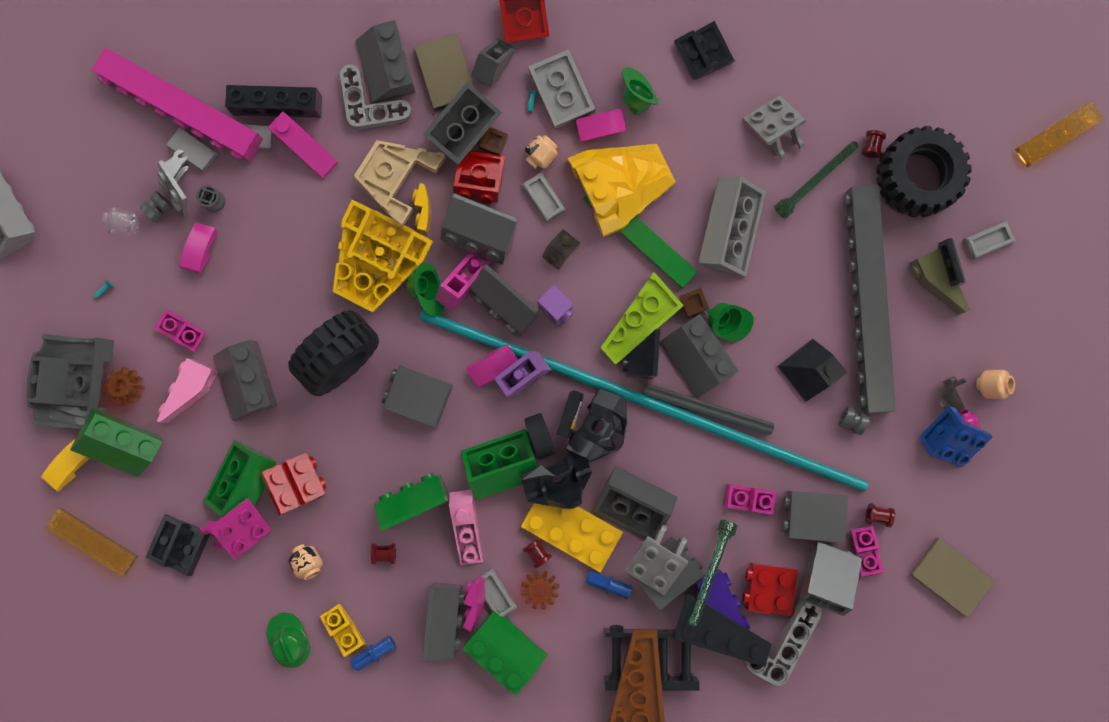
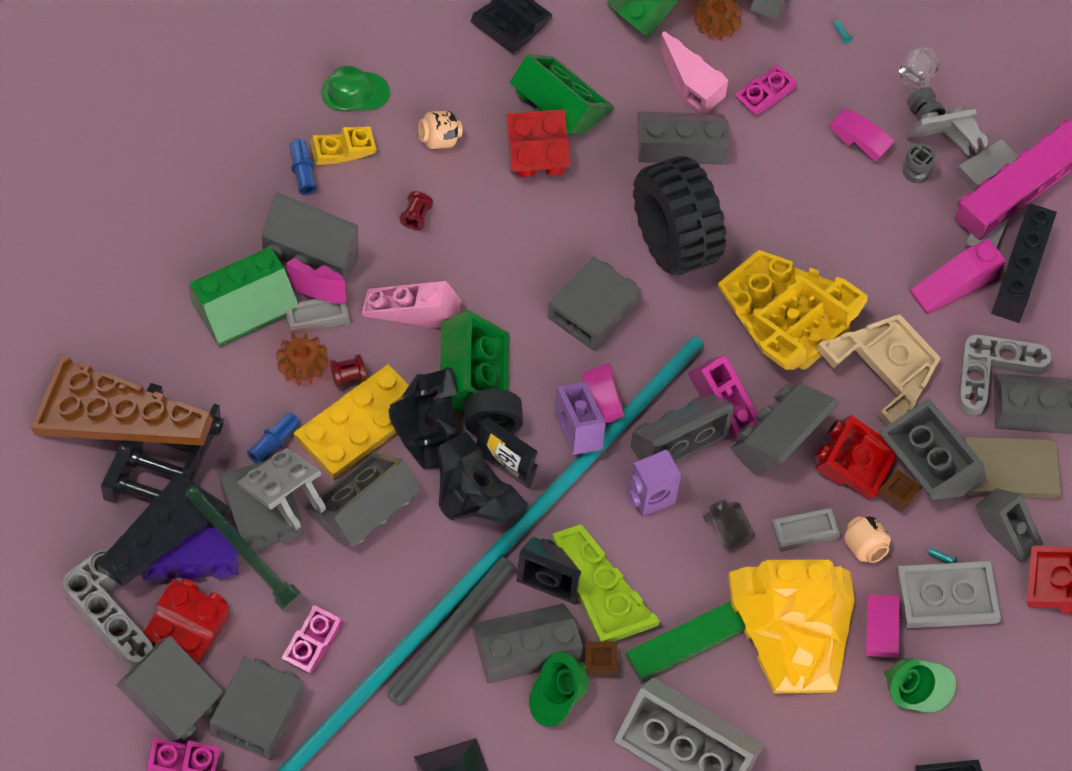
camera: 105 degrees right, 25 degrees down
dark pink plate [200,498,272,560] -> none
green slope [374,472,449,531] -> none
green piece [406,263,445,317] -> none
yellow slope [412,183,431,235] -> none

